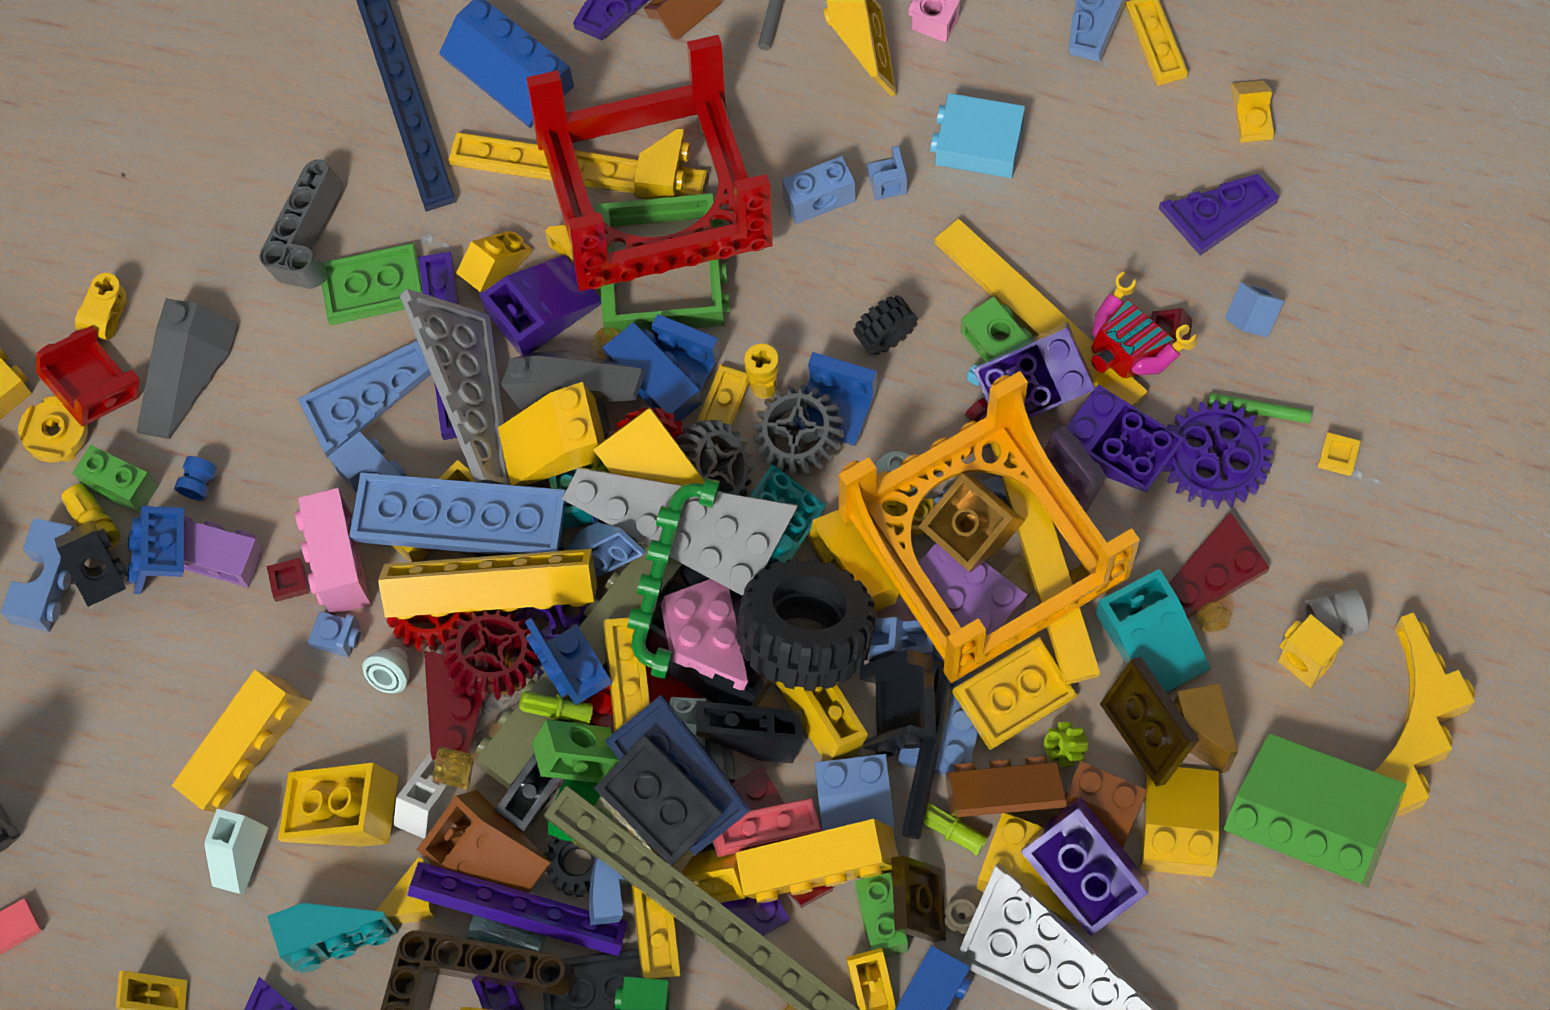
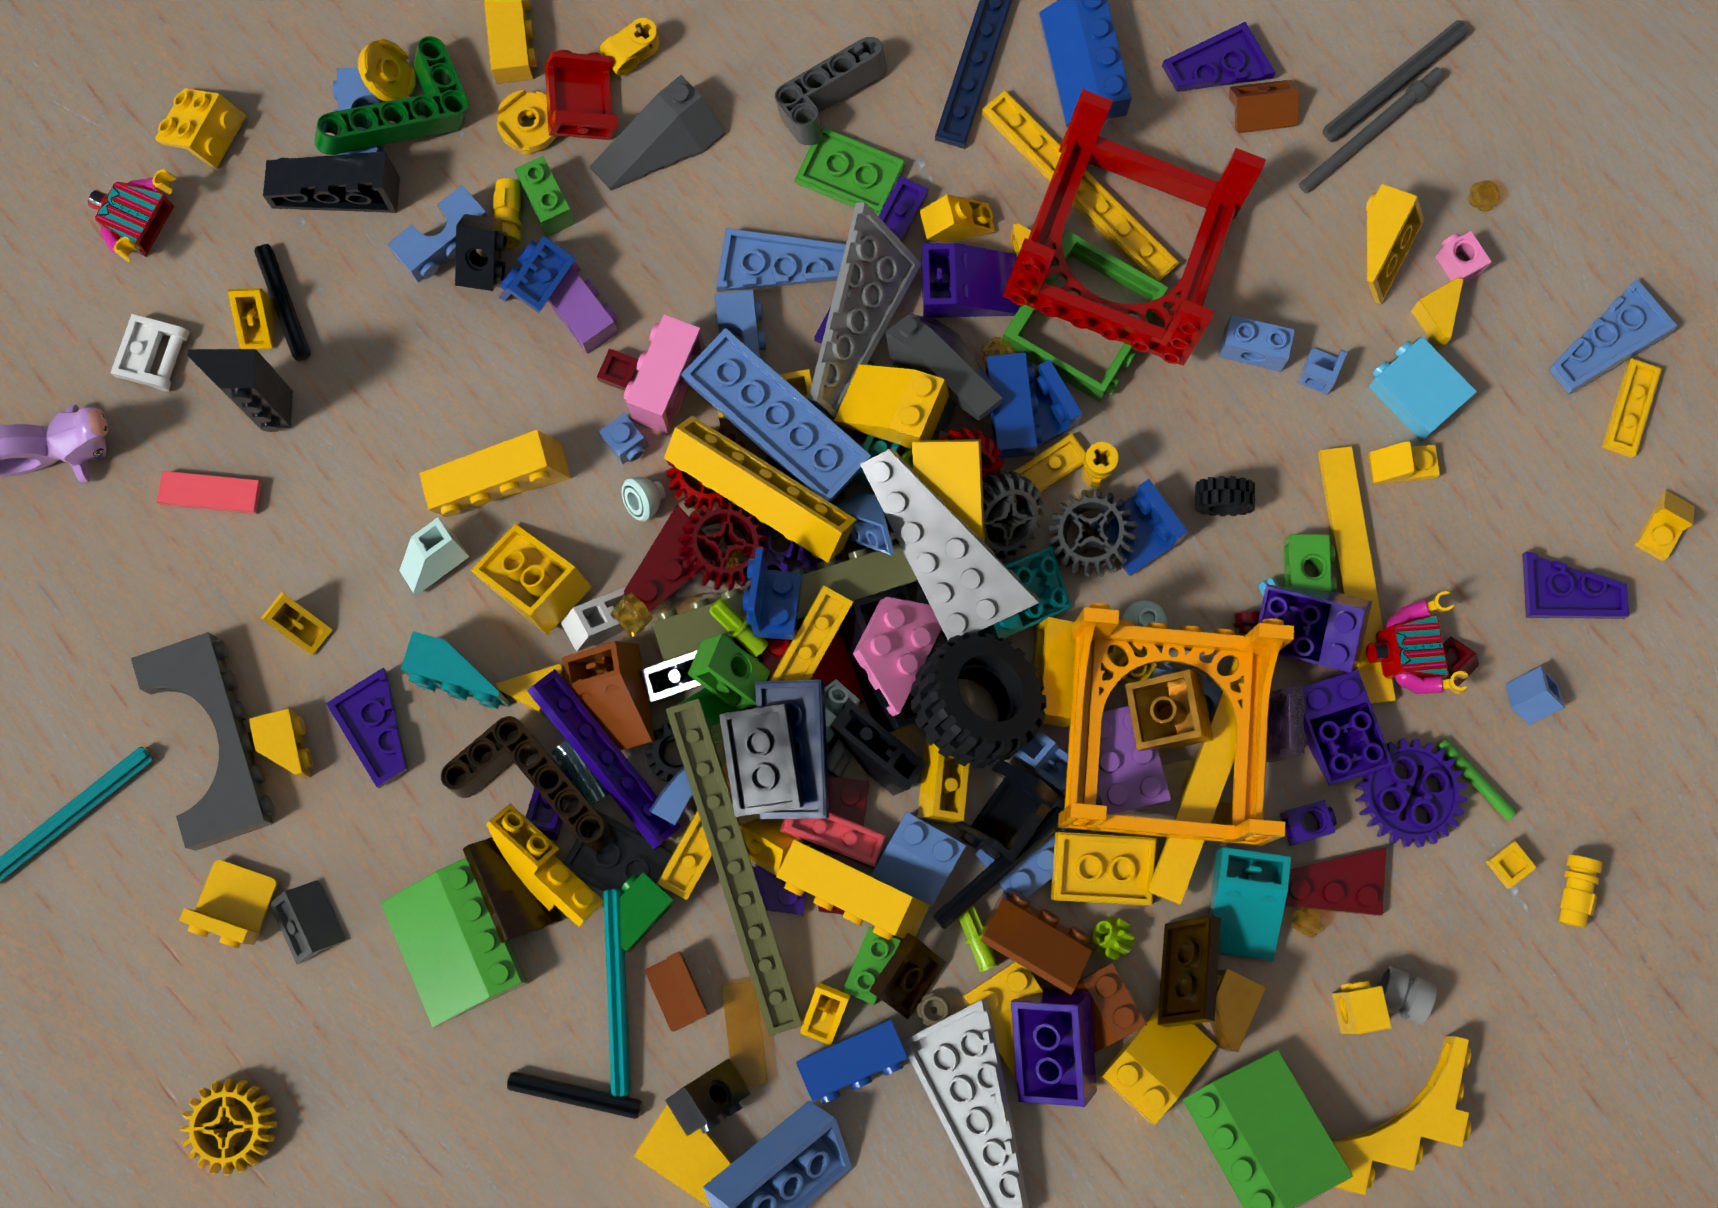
camera: 30 degrees right, 10 degrees up
blue wheel [174,456,218,501] -> none
green bar [627,478,720,679] -> none
yellow slope [634,129,690,199] -> none
none -> dark purple brick [1280,800,1337,846]
none -> yellow slope [1368,441,1440,485]
none -> yellow slope [1411,278,1463,349]
none -> yellow axle [1558,855,1603,929]

